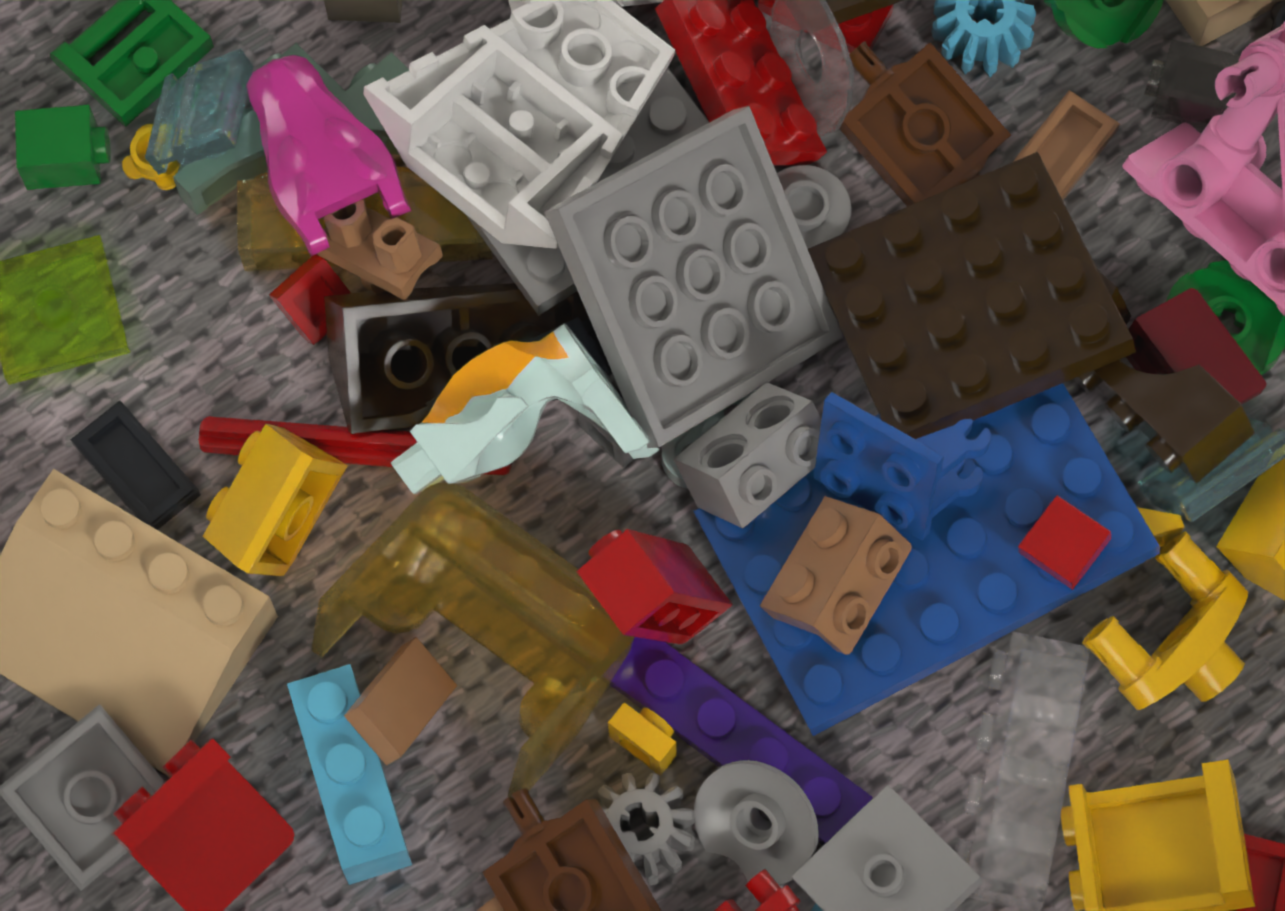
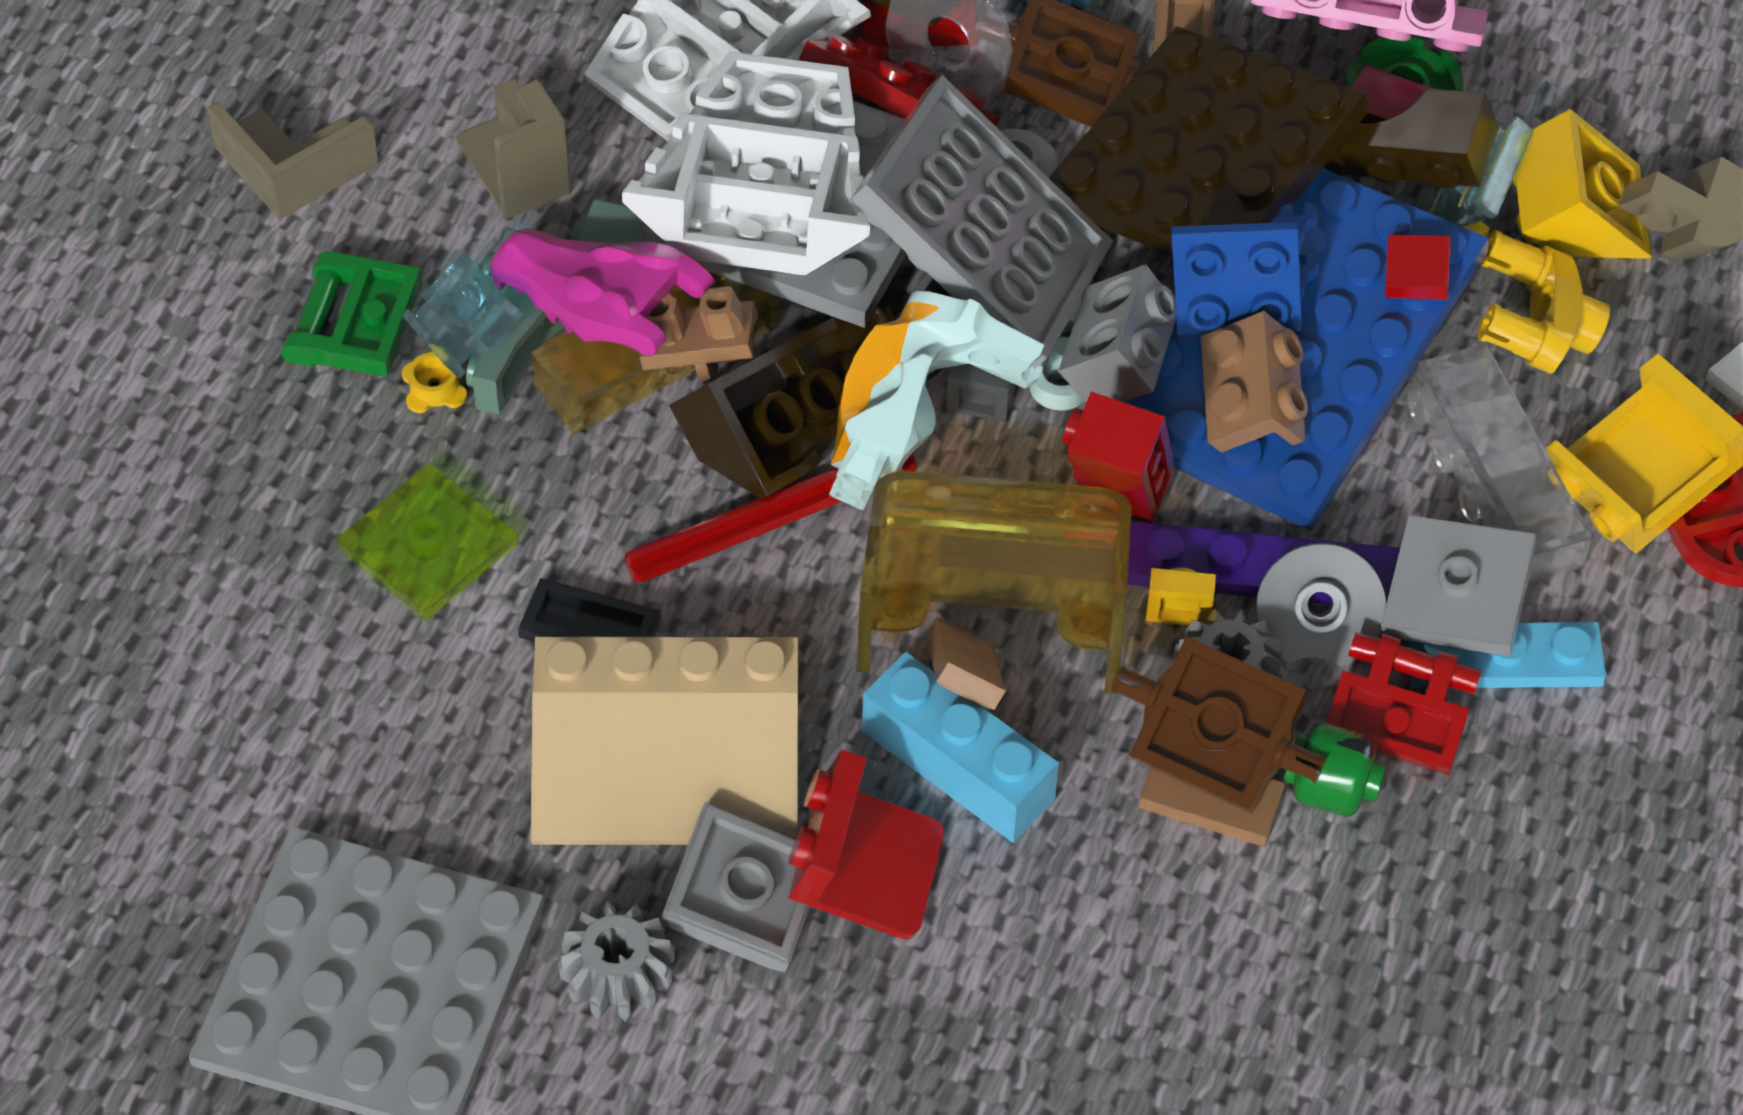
camera: 35 degrees left, 15 degrees down
green brick [15,105,111,190] -> none
yellow slope [203,424,348,576] -> none
red plate [269,254,351,345] -> none

